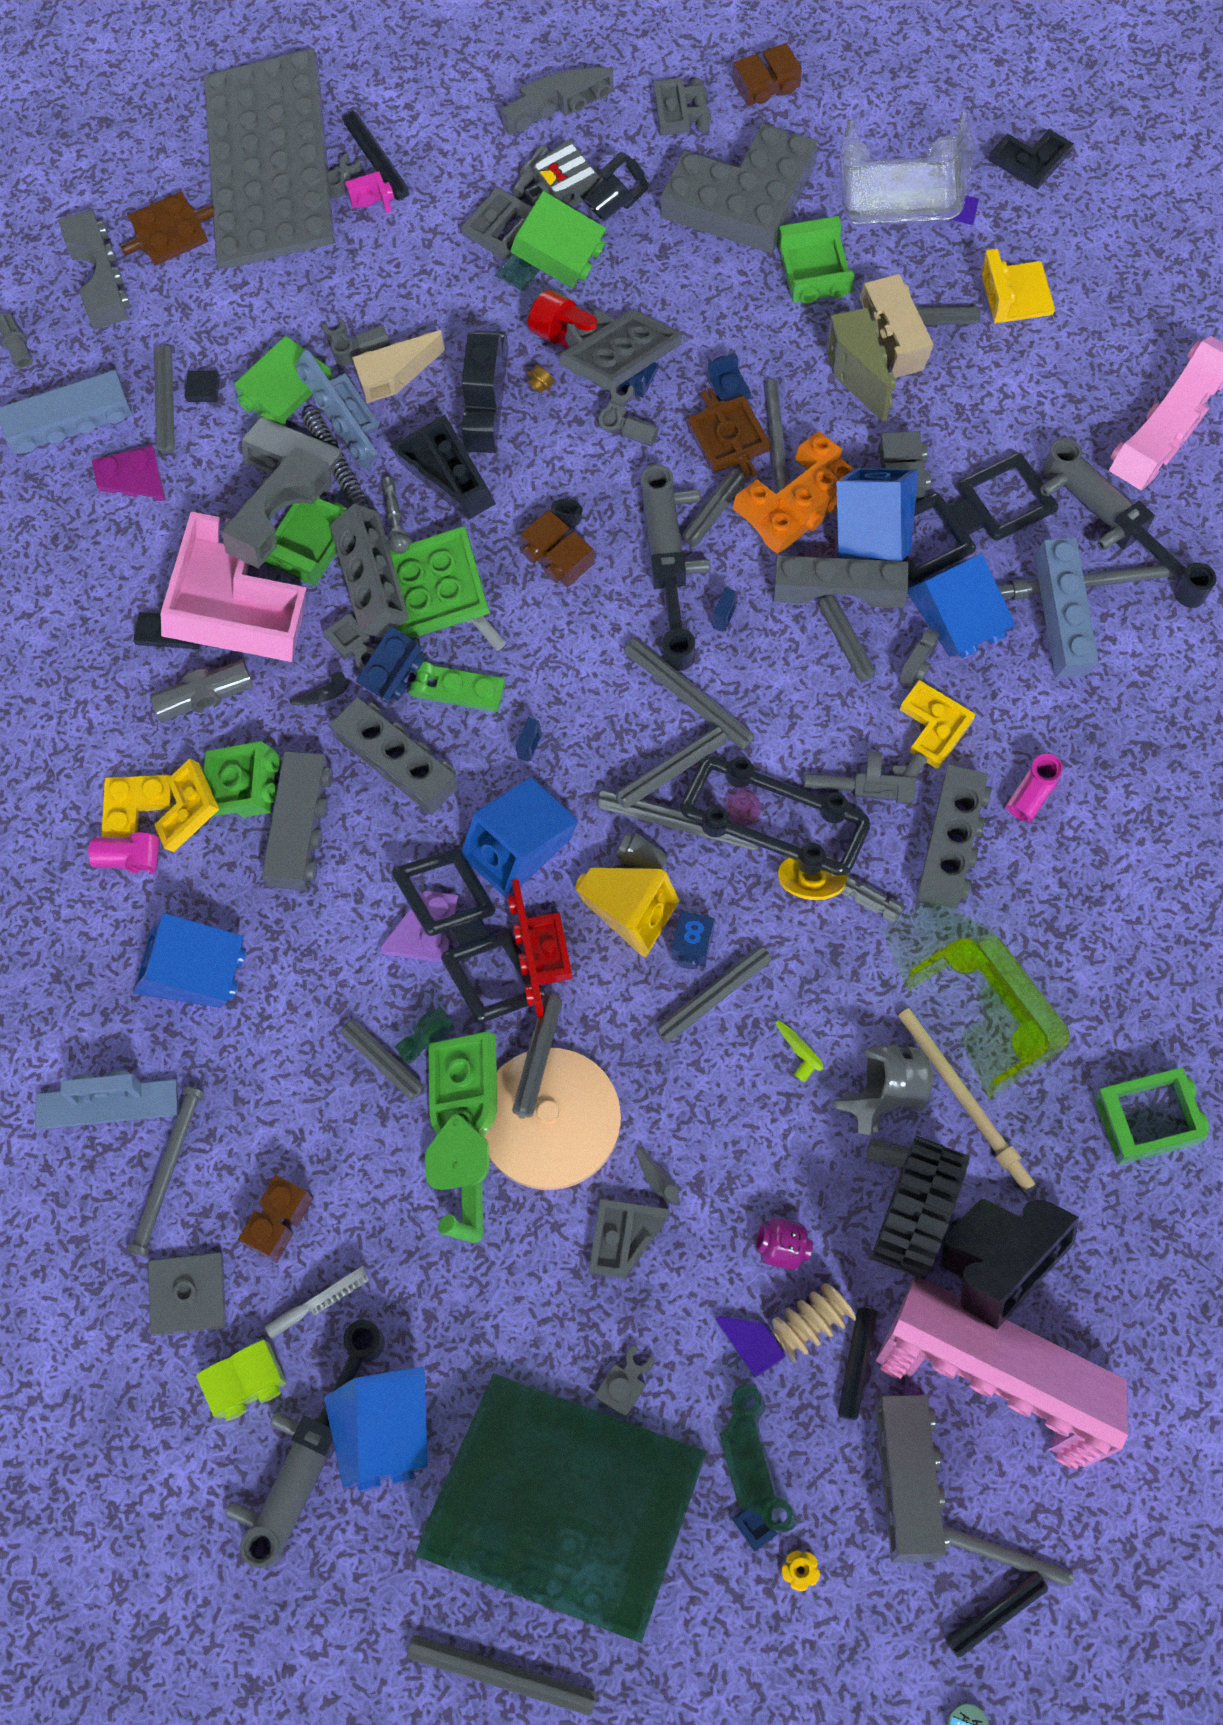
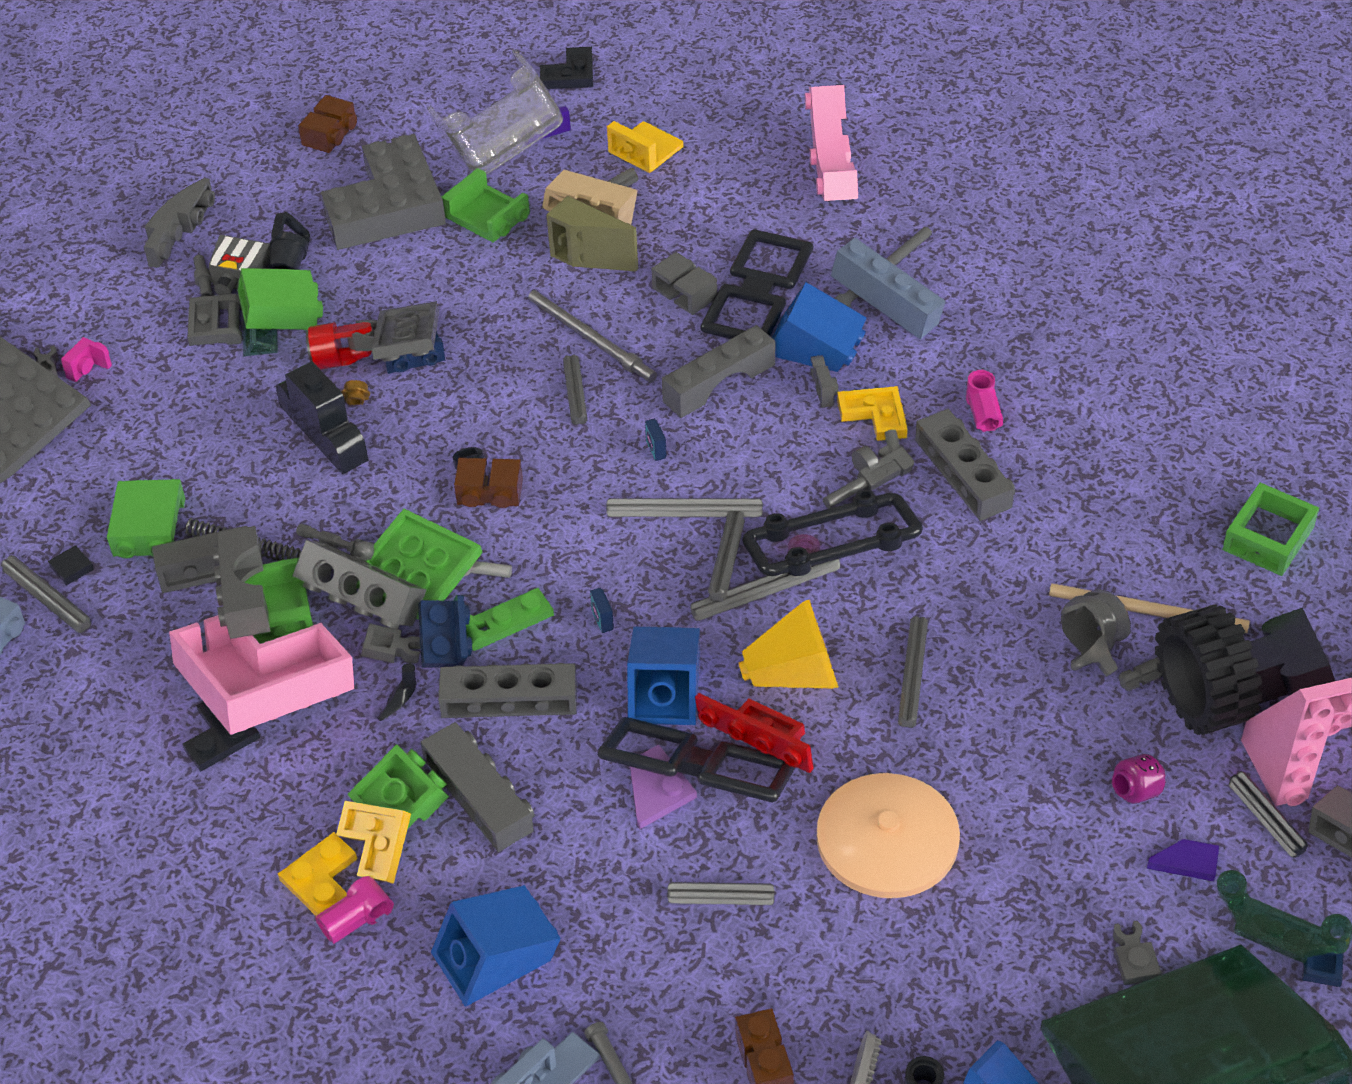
camera: 45 degrees left, 20 degrees down
magenta wing [91,445,166,501] -> none
dark grey piece [150,660,253,723] -> none
sand blue bracket [295,350,380,470] -> none
dark grey bar [323,318,391,366] -> none
black axle [343,111,409,201] -> none
tan slope [352,330,445,403] -> none
black wedge [390,415,496,520] -> none
clear green plate [395,1007,455,1065] -> none
bright green plate [425,1032,497,1243] -> none
dark grey axle [512,994,562,1119] -> none
dark grey wing [589,1199,670,1280] -> none
dark grey bar [598,385,659,446] -> none
dark grey cone [616,832,669,869] -> none
dark grey bar [637,1147,680,1205] -> none
piece [641,464,711,671] -> none
dark grey plate [653,78,711,135] -> none
dark blue brick [671,911,715,969] -> none
reddish brown plate [687,388,771,480] -> none
dark blue bracket [707,353,751,402] -> none
orange bracket [732,431,854,555] -> none
tan piece [772,1283,856,1363] -> none
lime bar [775,1020,823,1083] -> none
yellow dish [778,857,847,900] -> none
dark grey axle [819,595,875,682] -> none
slope [836,468,918,561] -> none
dark grey axle [841,875,903,922] -> none
clear neon green windscreen [906,934,1070,1099] -> none
piece [1041,438,1217,608] -> none

